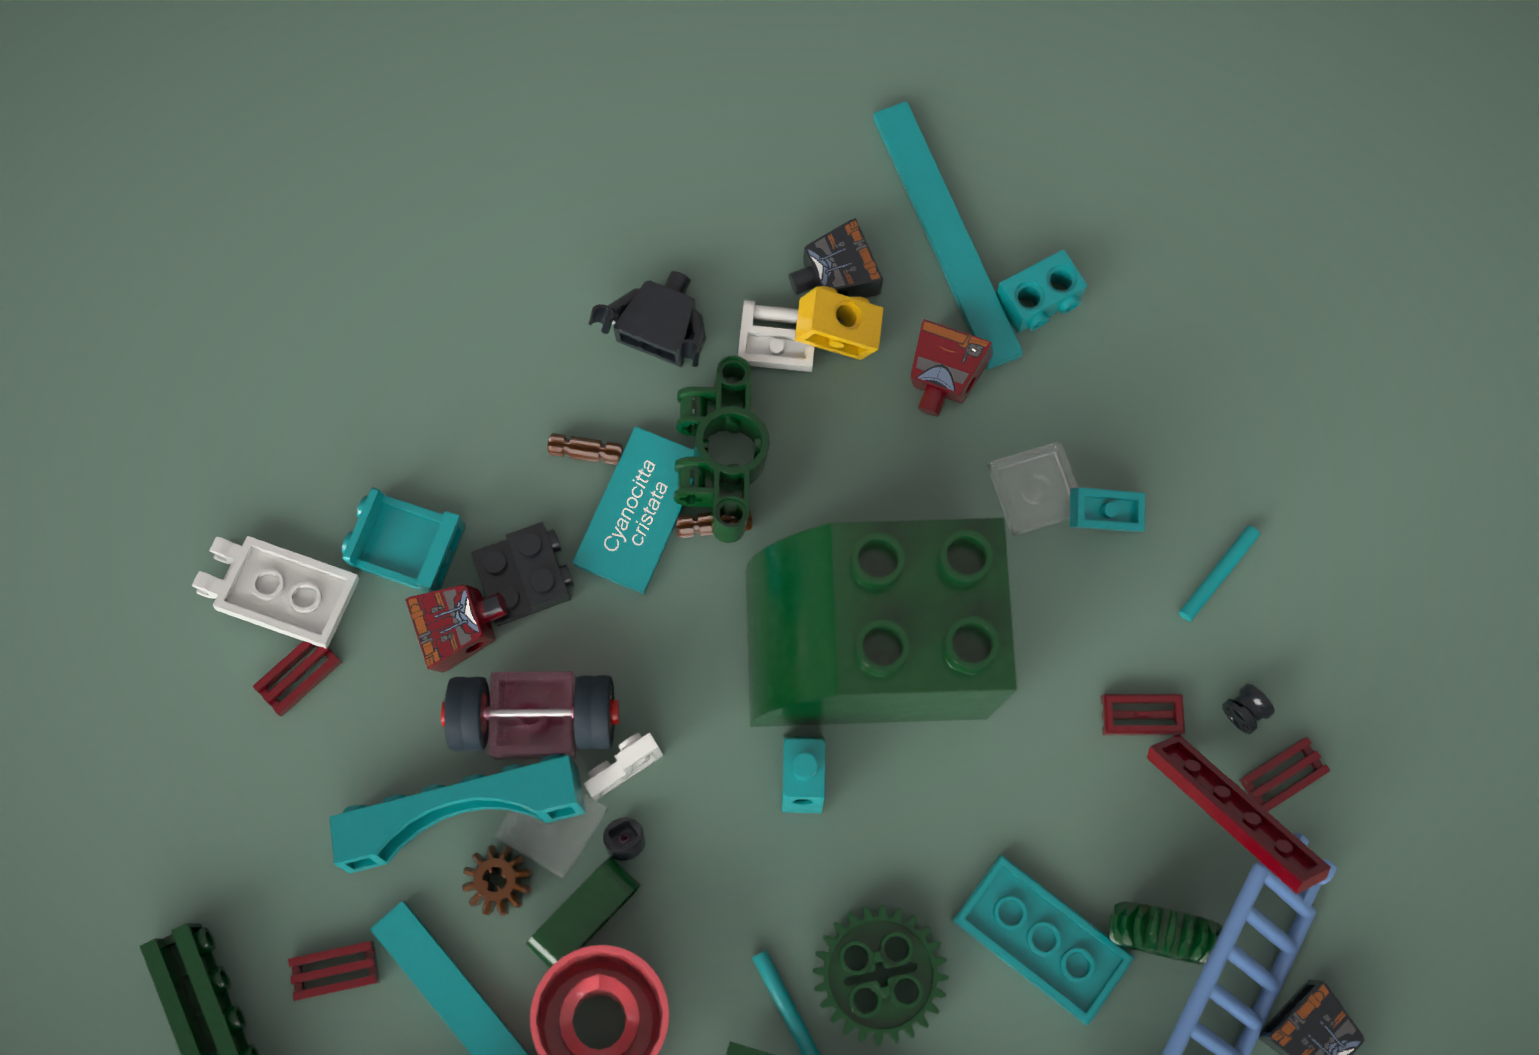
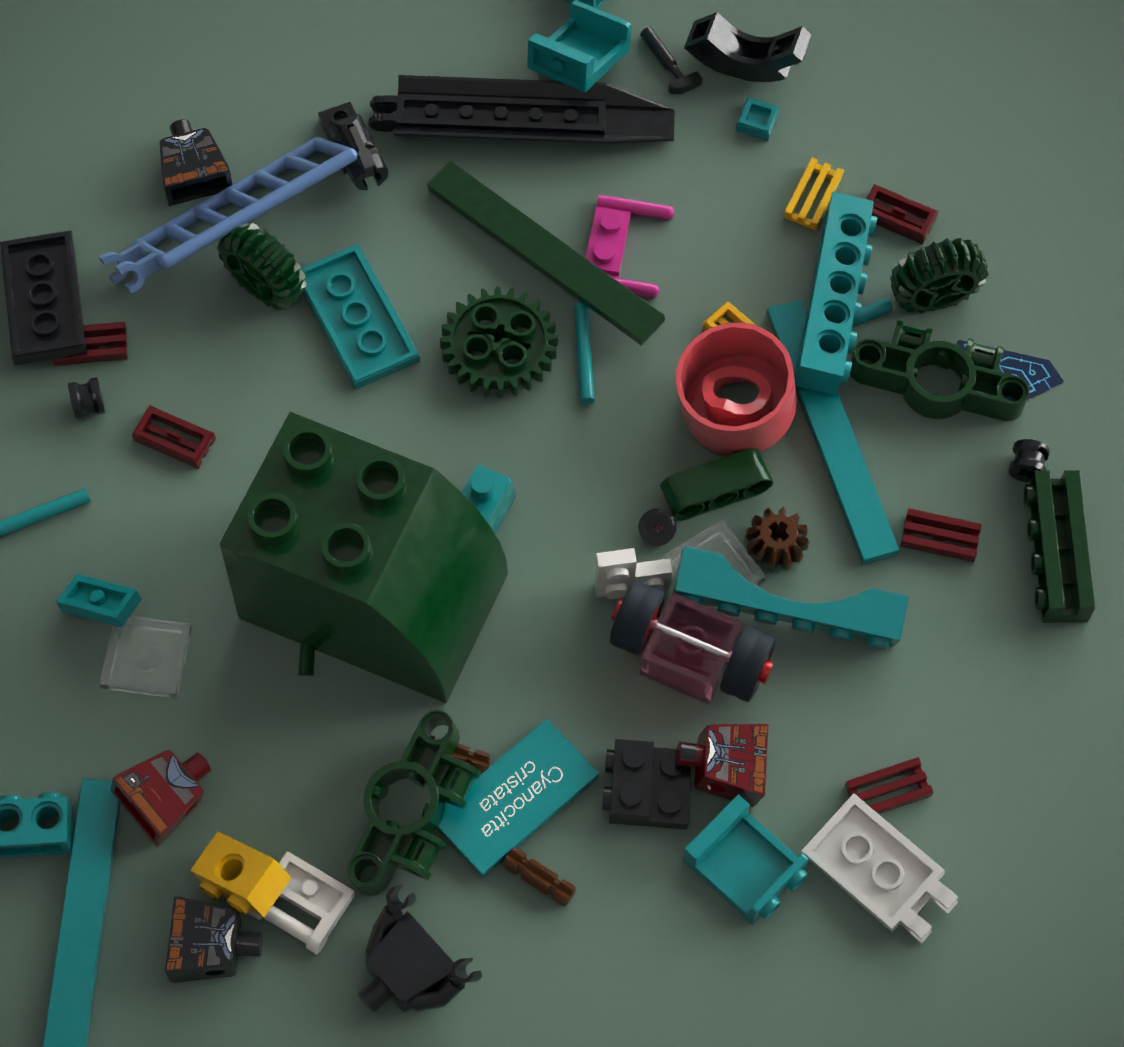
camera: 155 degrees left, 10 degrees down
dark red plate [1147,734,1331,894] -> none
none -> black tile [0,230,87,365]

